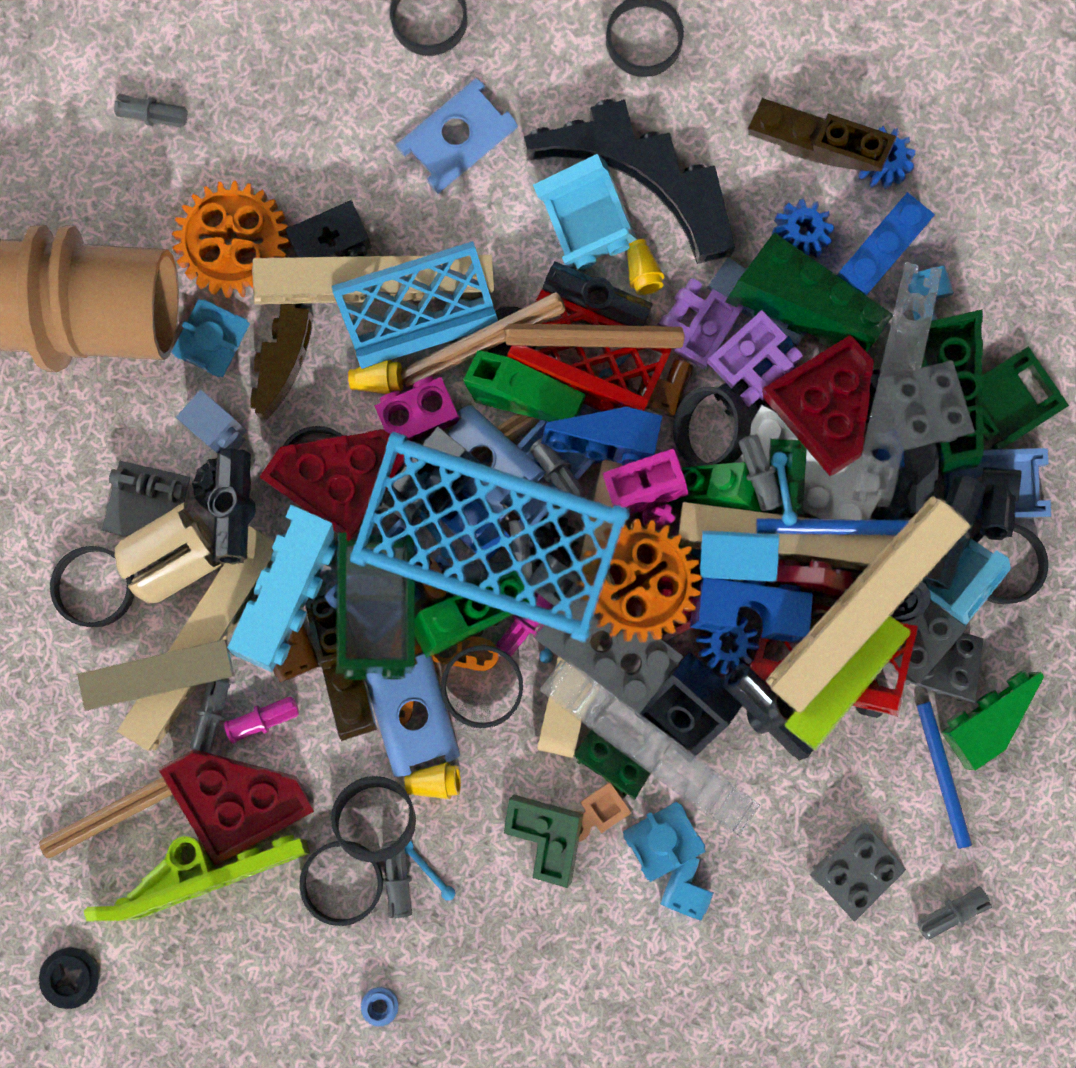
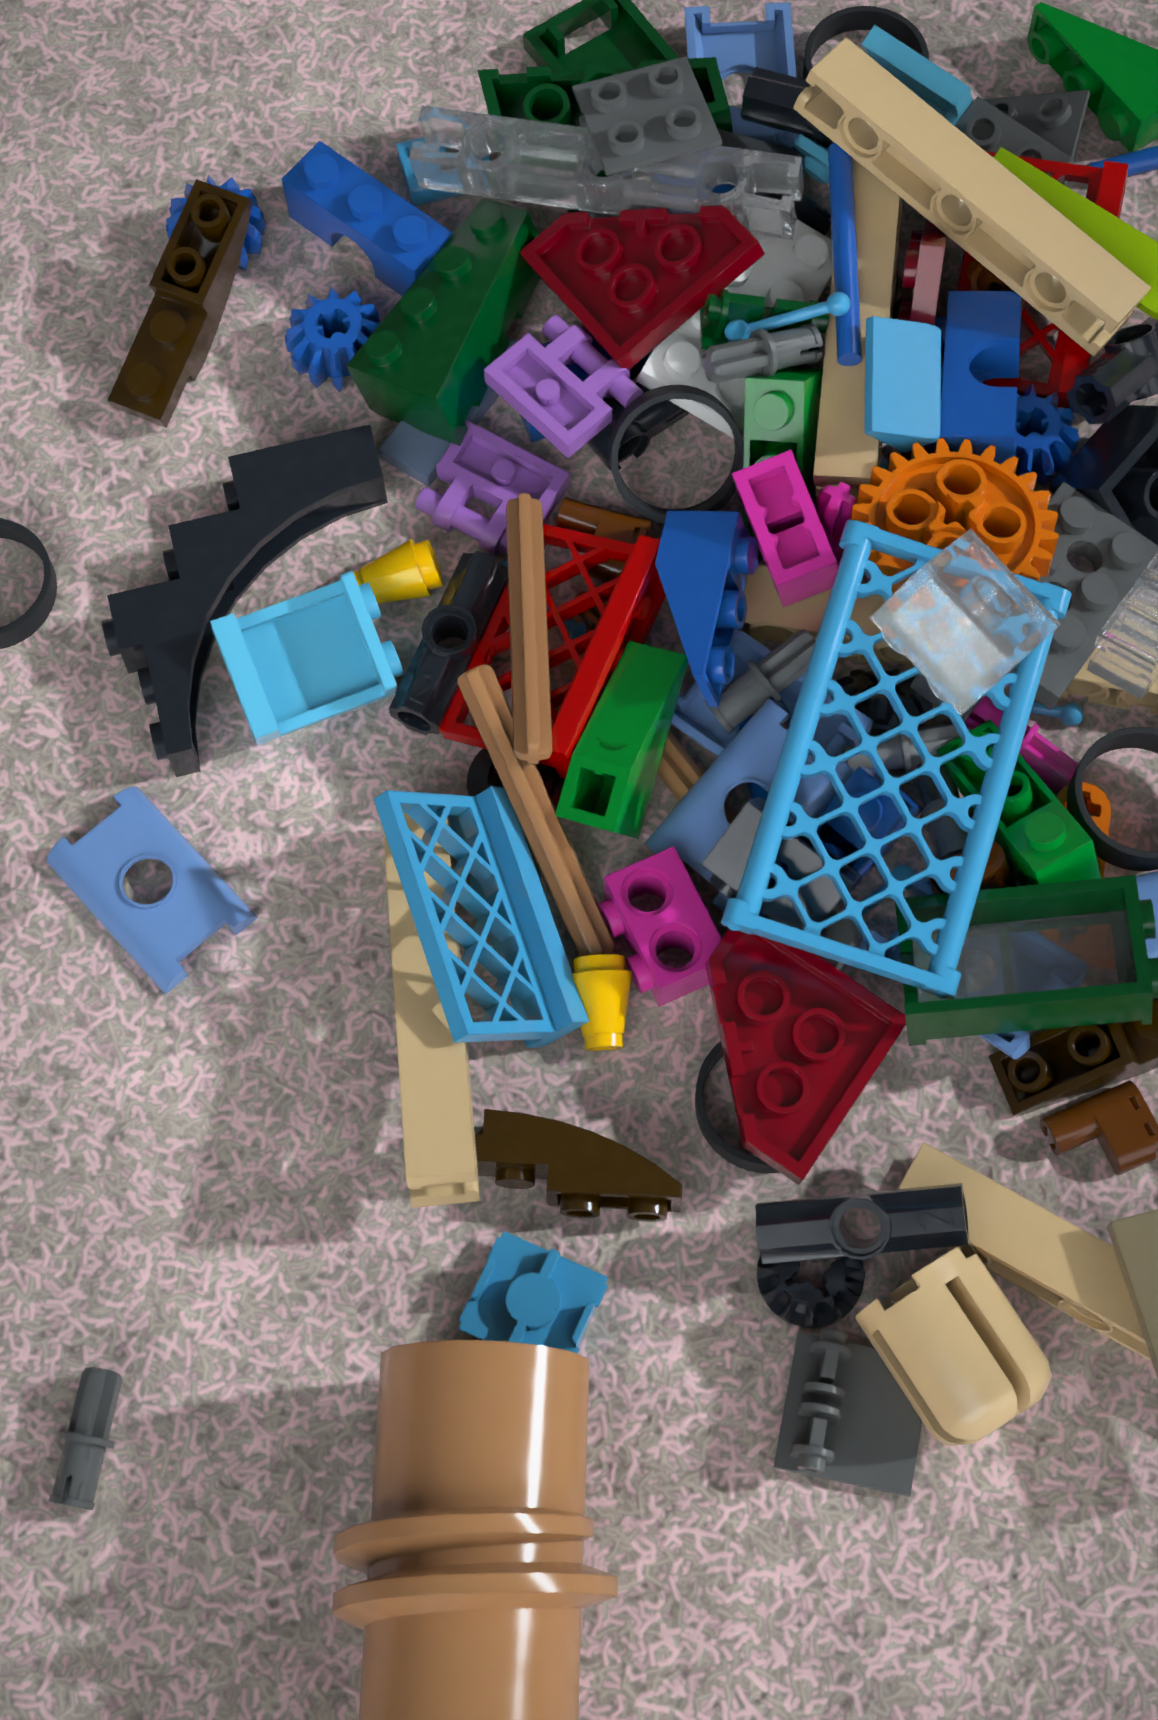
camera: 85 degrees left, 15 degrees down
black tyre [50,546,134,627] -> none
orange gear [172,180,291,298] -> none
sand blue brick [176,389,247,454] -> none
medium azure wedge [227,505,337,672] -> none
black brick [286,200,372,258] -> none
black piece [980,467,1022,540] -> none
none -> clear slope [870,529,1061,716]

